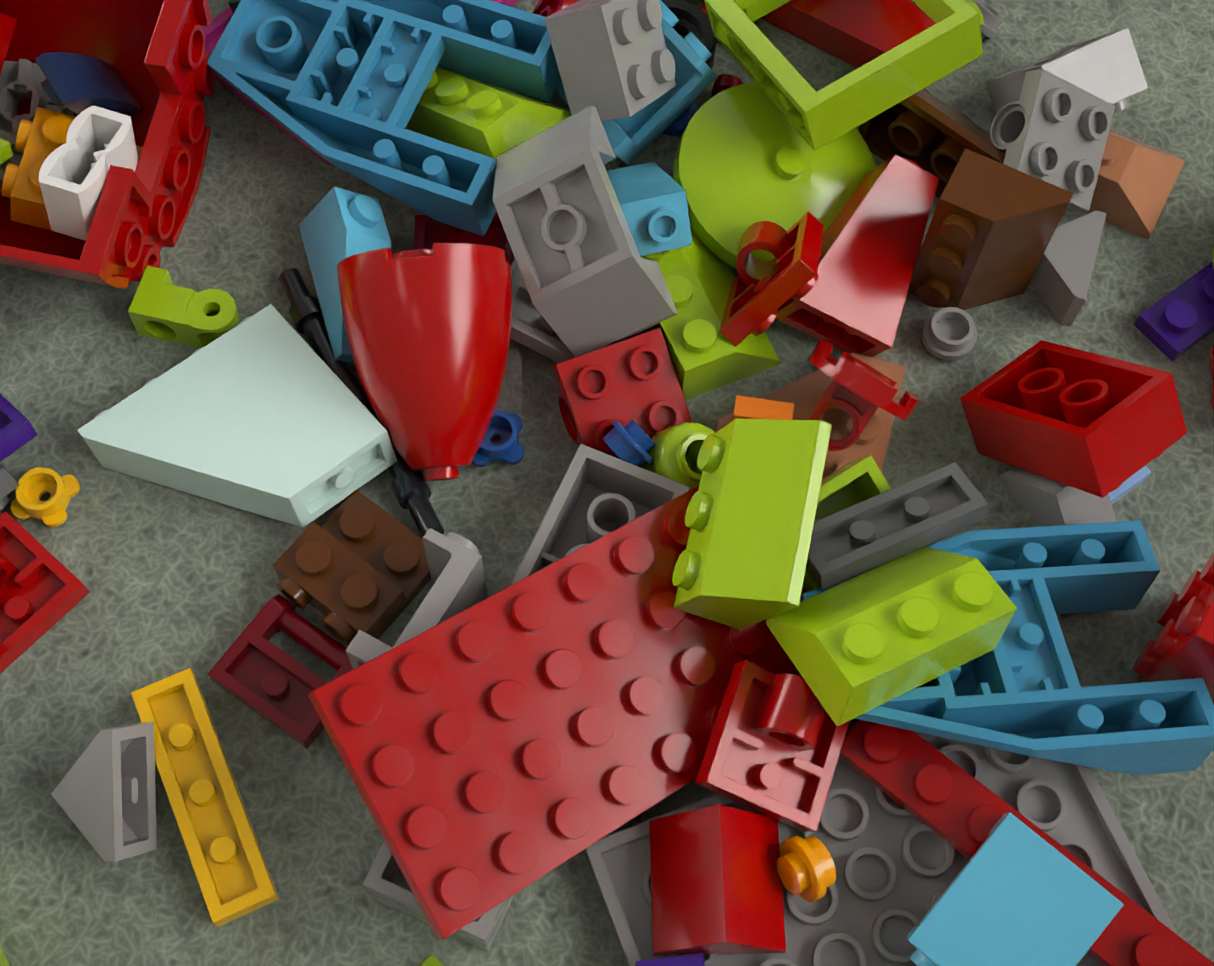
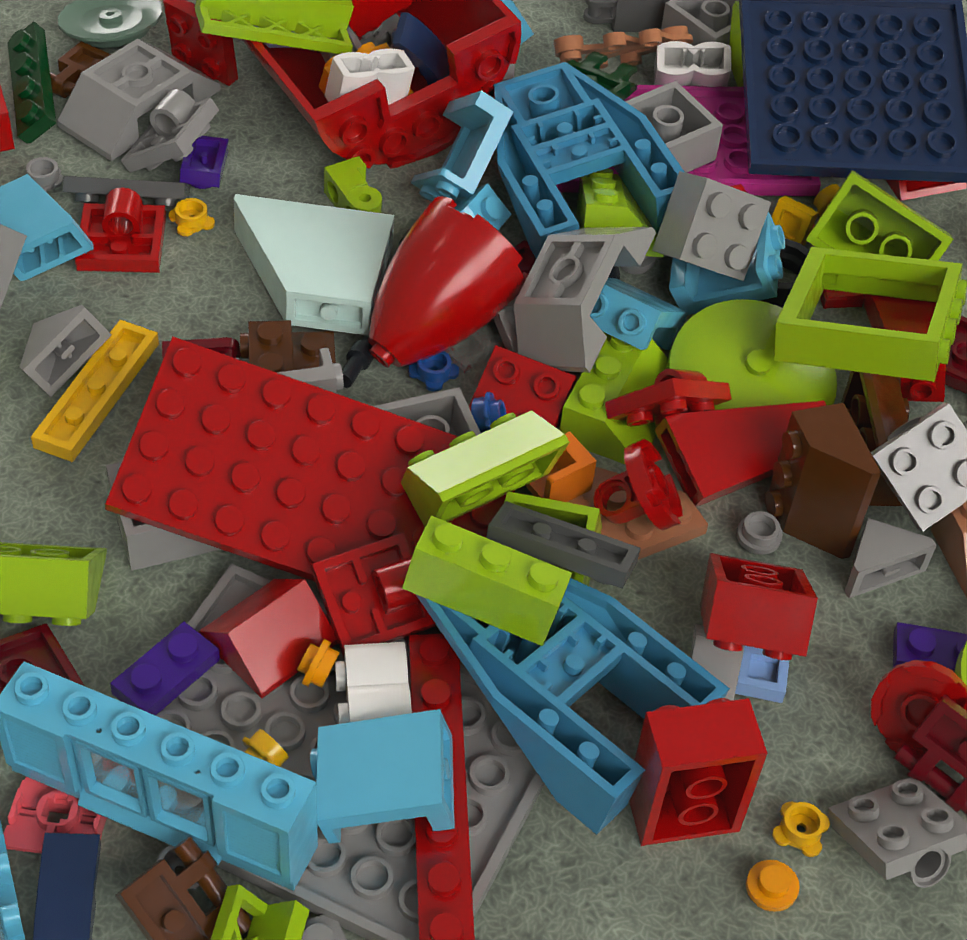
camera: 45 degrees right, 15 degrees down
none -> white brick [335,642,412,724]
none -> medium azure panel [411,90,514,202]

